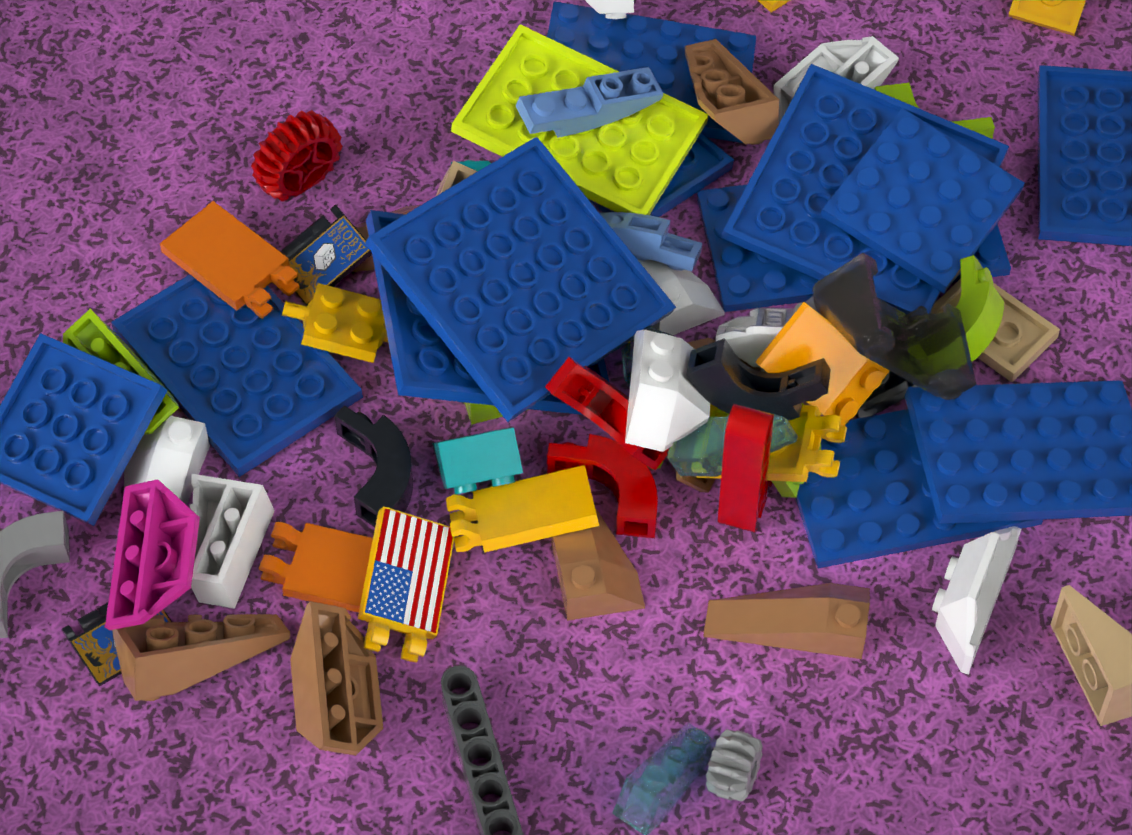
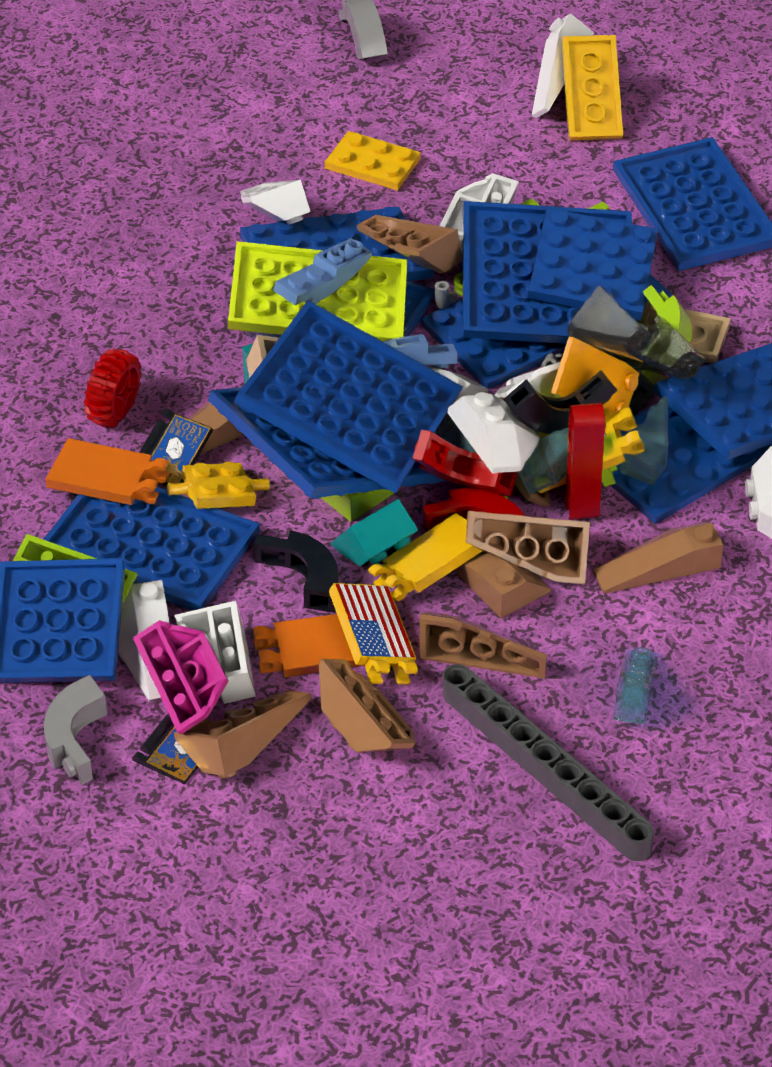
camera: 25 degrees left, 10 degrees down
light grey gear [706,729,763,802] -> none
none -> medium nougat wedge [420,612,547,679]
none -> light grey arm [435,281,459,309]
none -> medium nougat wedge [465,511,590,584]
none -> clear light blue slope [620,396,668,486]

